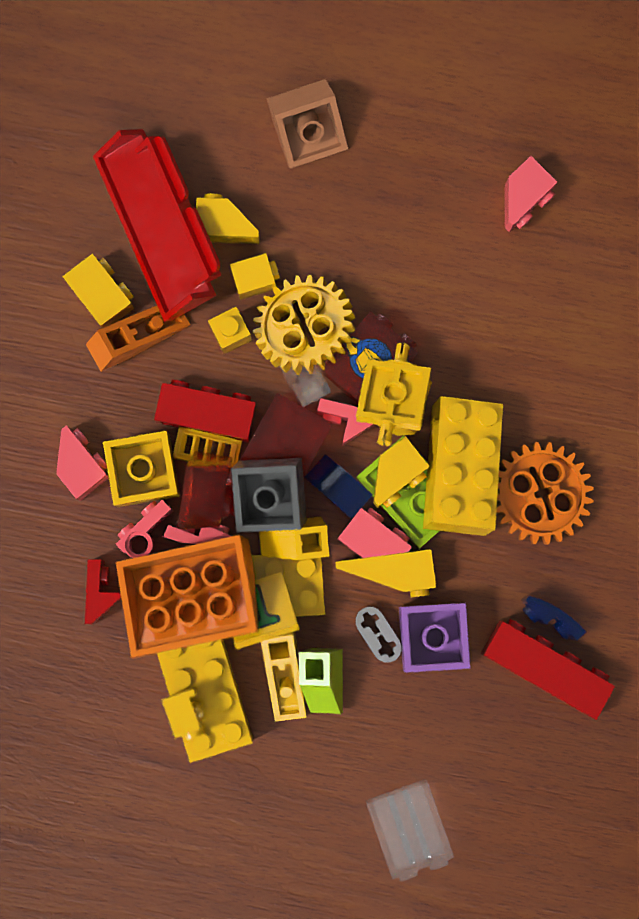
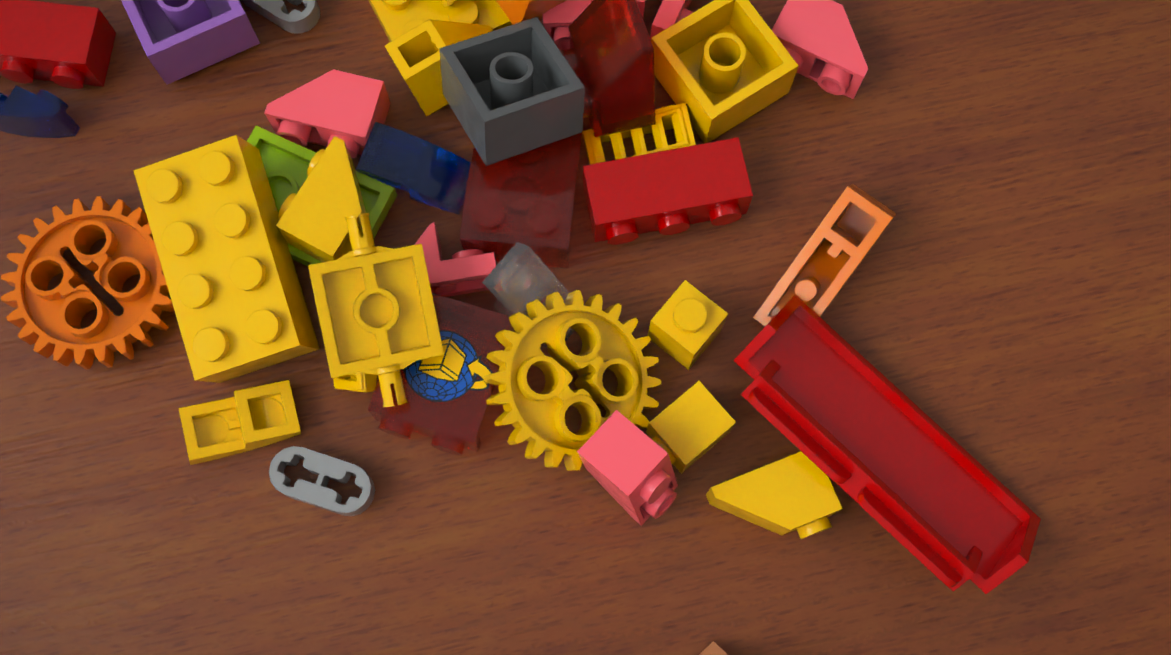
camera: 160 degrees right, 10 degrees down
yellow brick [62,253,134,328] -> none
yellow slope [335,550,436,597] -> none
none -> yellow slope [179,380,301,465]
none -> light grey beam [269,446,375,516]
none -> coral slope [577,410,678,526]

